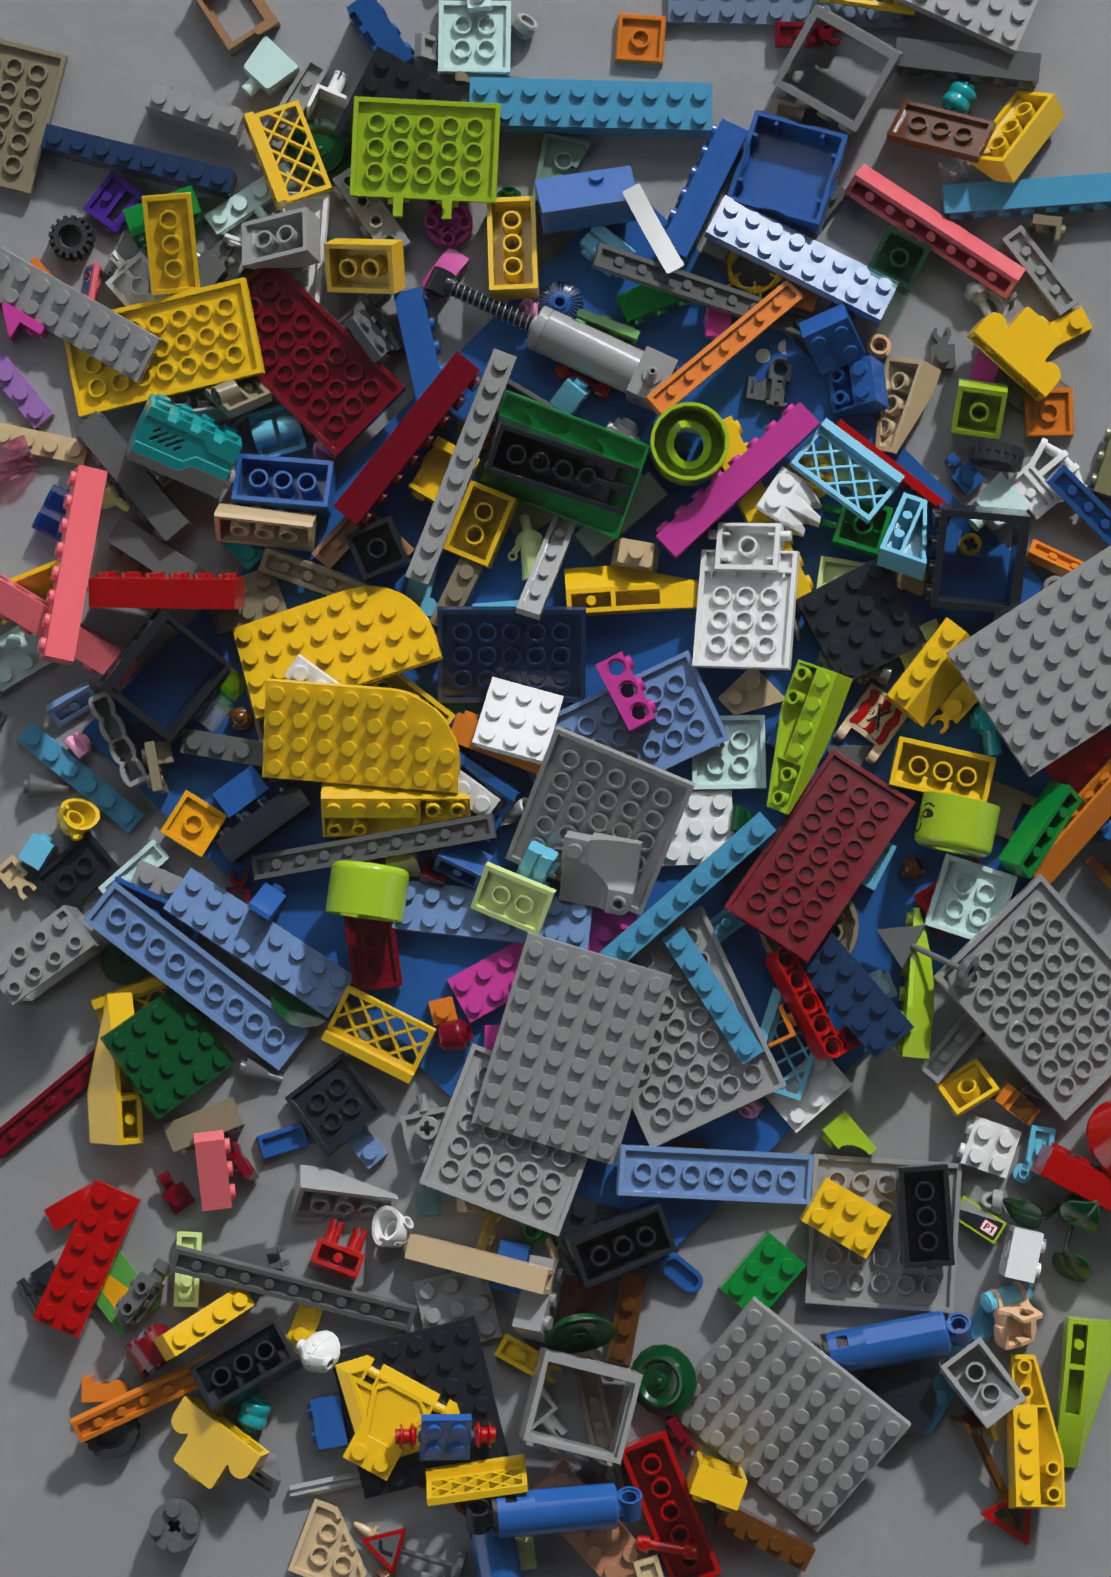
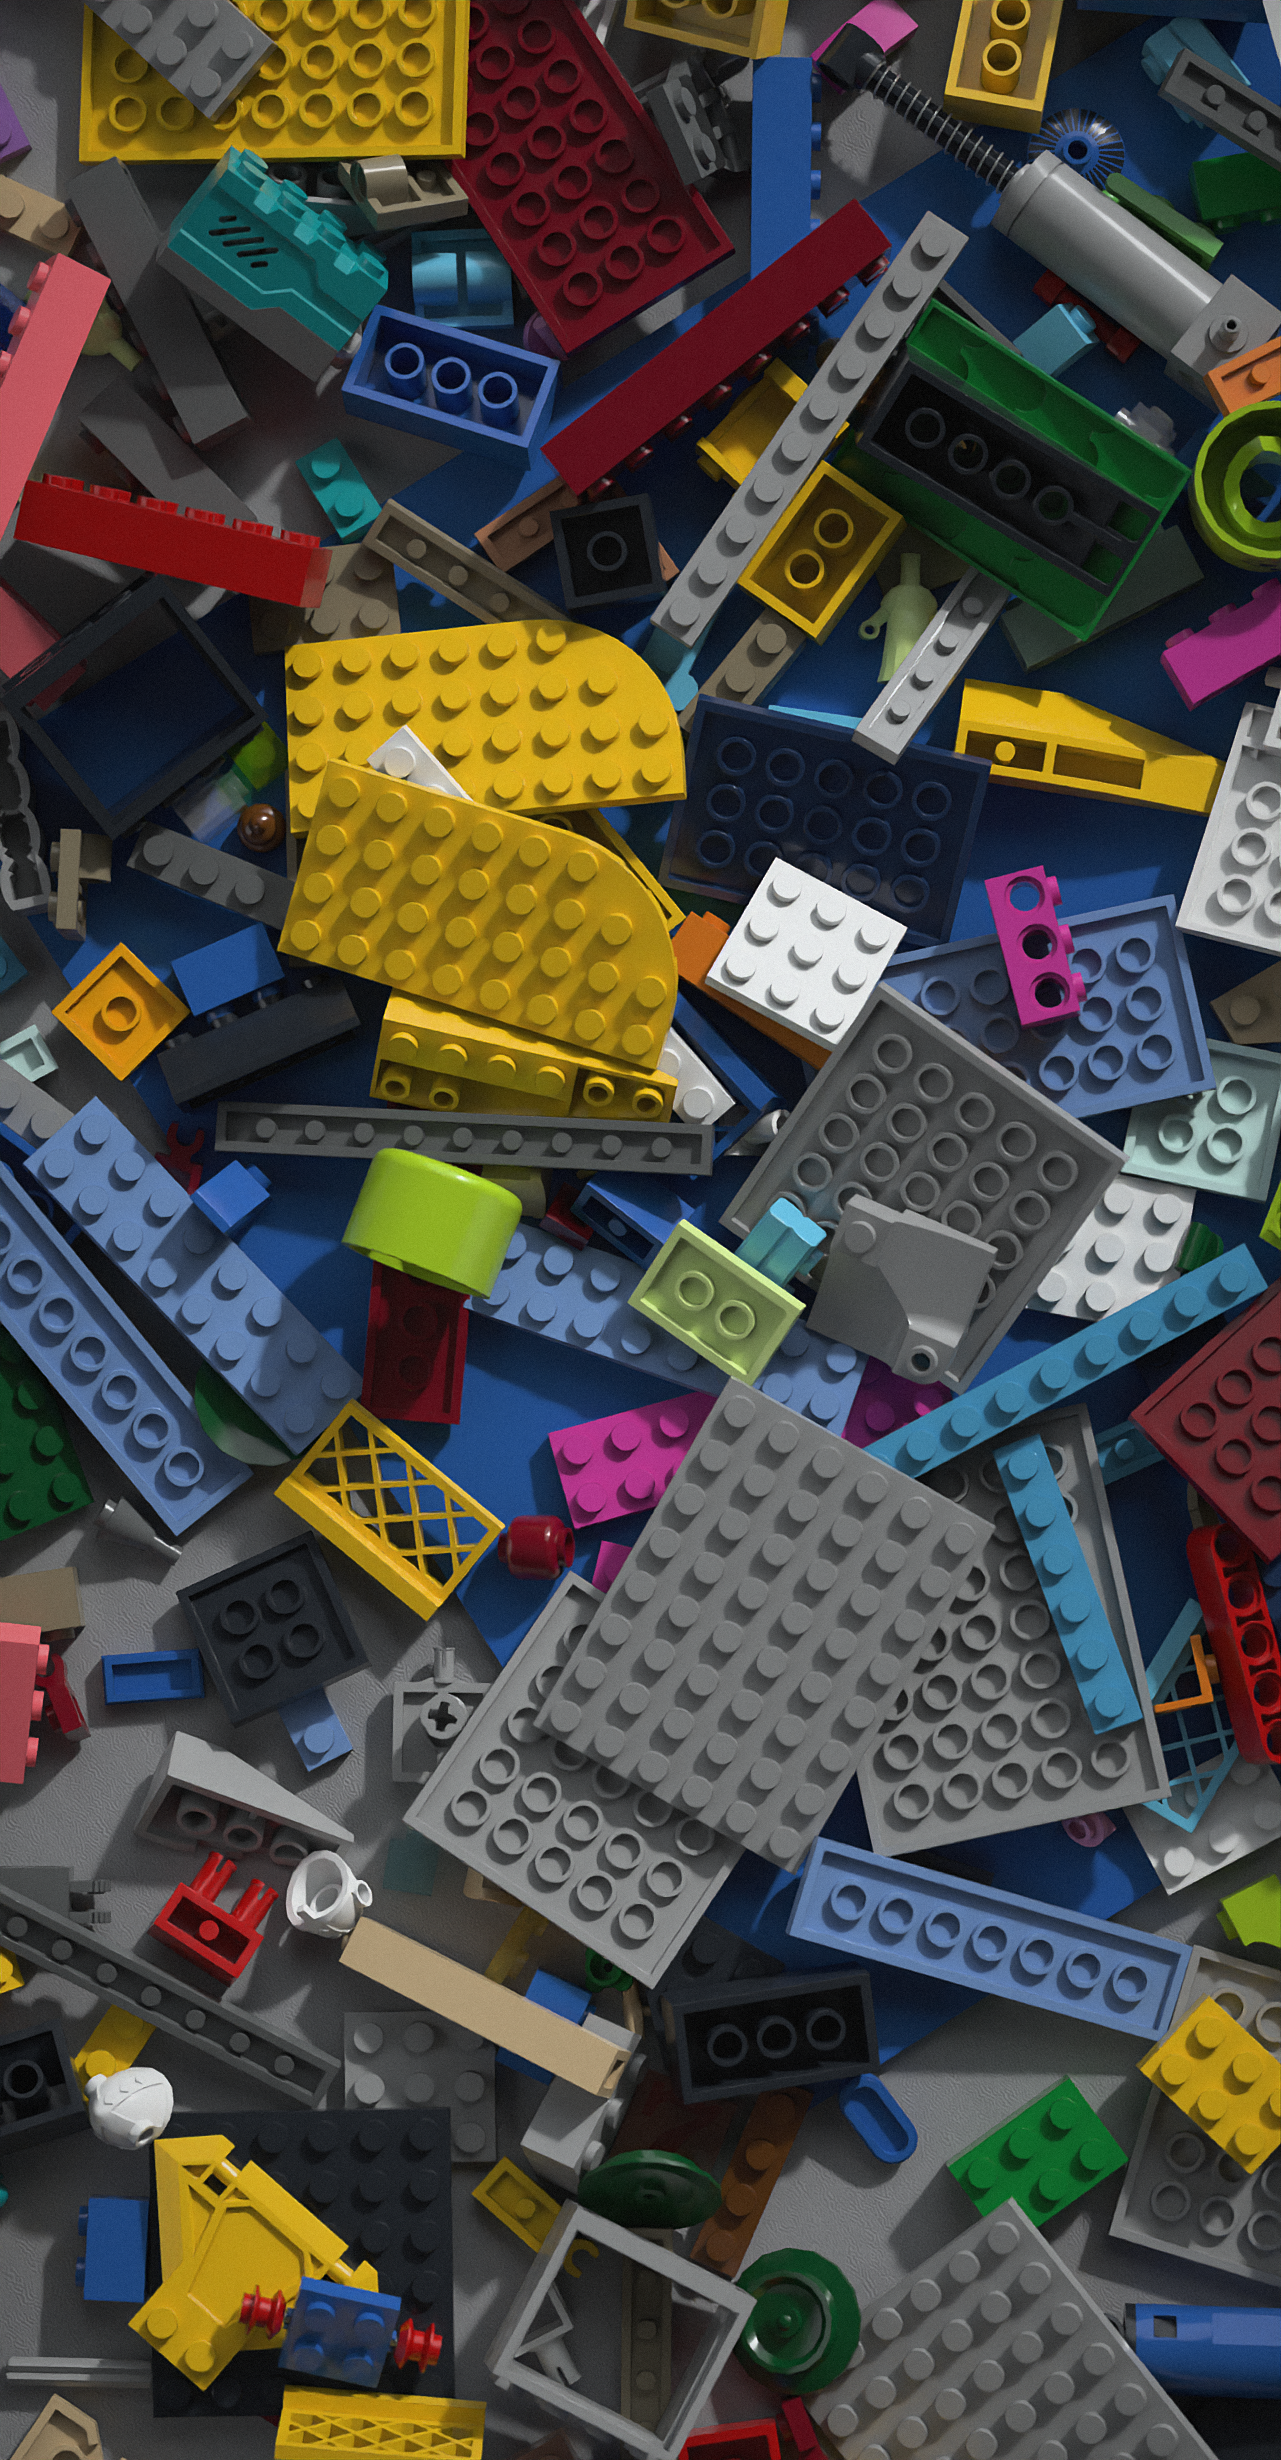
camera: 15 degrees right, 0 degrees up
tan slope [214,503,318,552] -> none
orange plate [428,996,458,1026] -> none
bright pink plate [518,298,538,318] -> none
tan torso [610,538,660,573] -> none

